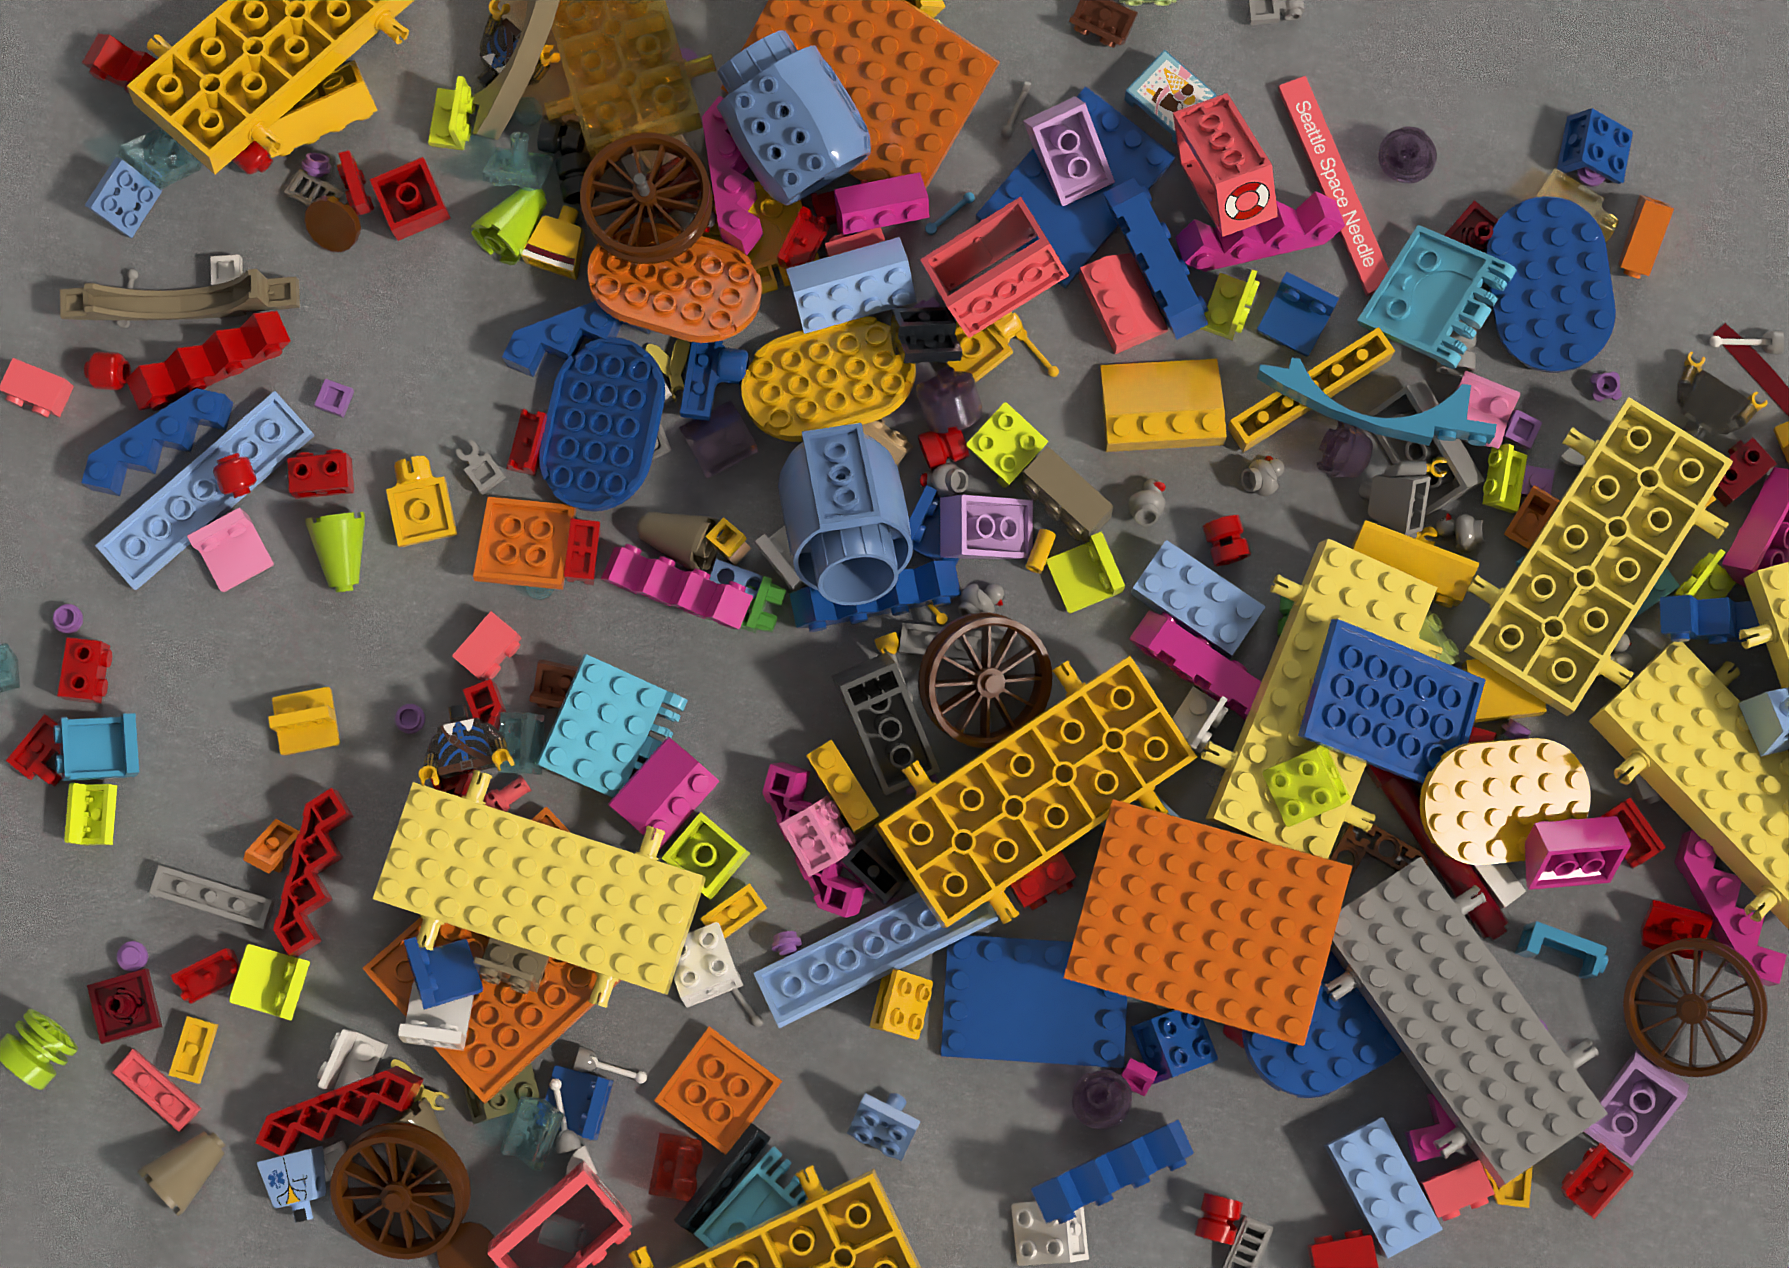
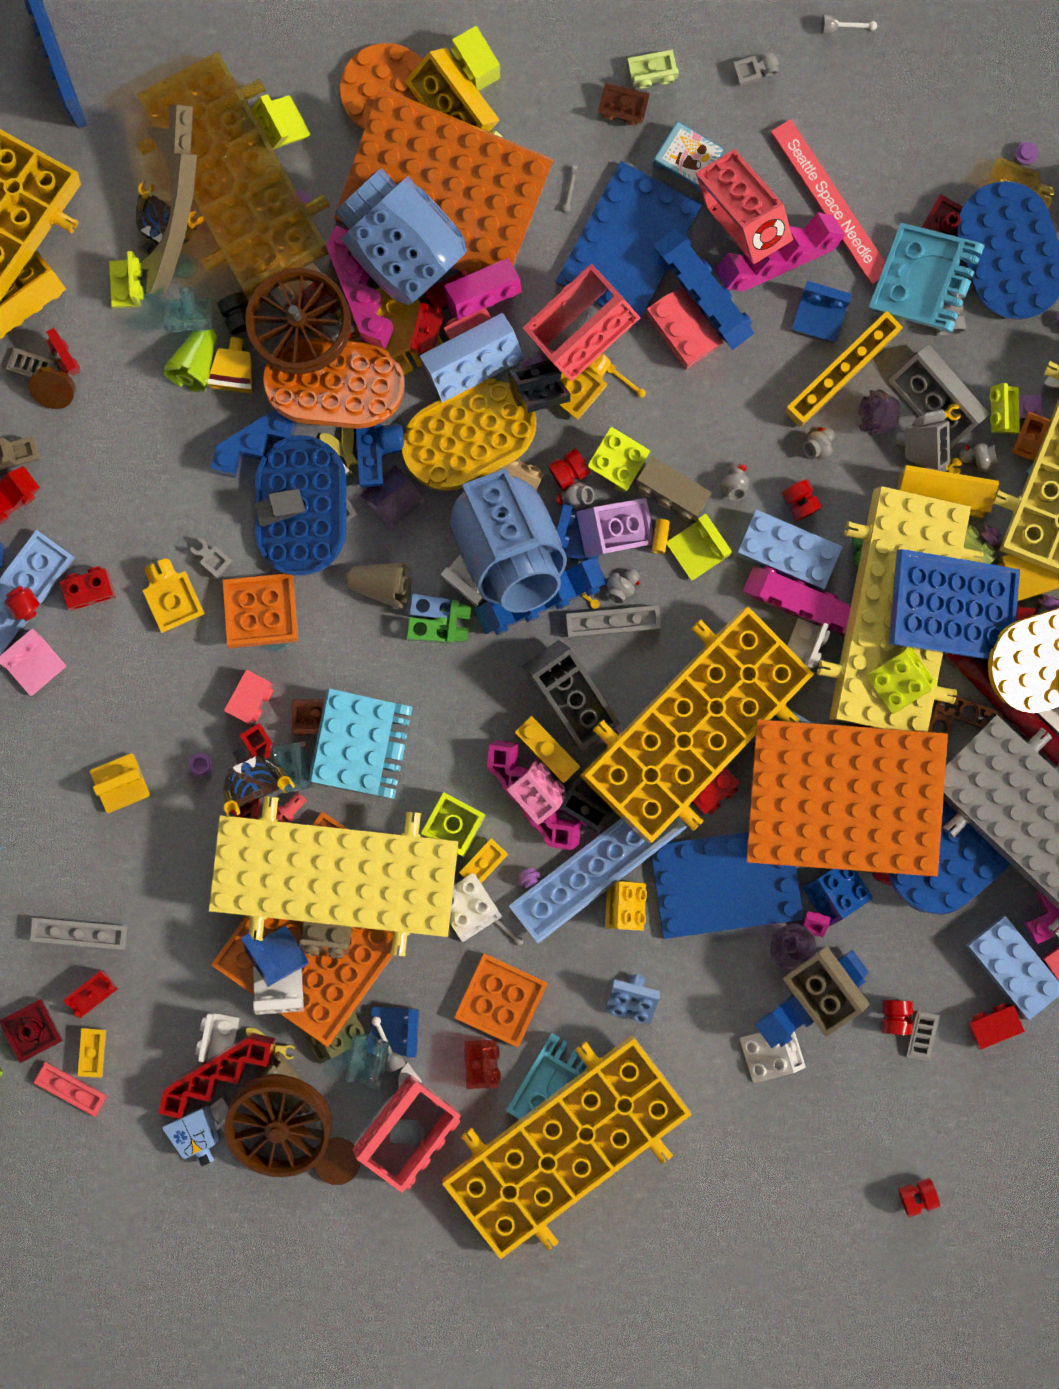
camera: 25 degrees left, 5 degrees up
medium lavender plate [117,941,148,972] -> none
dark tan cone [137,1132,225,1217] -> none
neon yellow bracket [229,944,310,1021] -> none
orange slope [243,819,300,874] -> none
red brick [273,788,354,957] -> none
medium lavender plate [301,153,331,177] -> none
lime cone [305,512,365,593] -> none
medium lavender plate [314,379,354,418] -> none
red brick [370,157,451,241] -> none
red hinge [506,409,548,476] -> none
black wheel [537,114,587,156] -> none
red hinge [564,518,600,585] -> none
hinge [573,1046,647,1084] -> none
dark pink brick [601,544,753,630] -> none
dark pink slope [608,737,720,849] -> none
black tile [674,1123,771,1234] -> none
yellow leg [705,517,751,566] -> none
yellow hinge [874,632,913,701] -> none
brick [916,367,983,433] -> none
reddish brown wheel [918,612,1053,748] -> none
dark azure hinge [925,192,975,235] -> none
lavender slope [1023,97,1115,206] -> none
yellow slope [1100,358,1227,452] -> none
neon yellow bracket [1200,270,1260,340] -> none
dark azure slope [1257,358,1497,446] -> none
clear purple cone [1378,126,1437,184] -> none
bright pink bracket [1456,370,1520,449] -> none
medium lavender plate [1503,409,1543,450] -> none
blue bracket [1557,108,1633,184] -> none
none -> dark grey slope [254,489,306,527]
none -> dark tan brick [783,946,870,1037]
none -> medium lavender plate [981,525,1002,547]

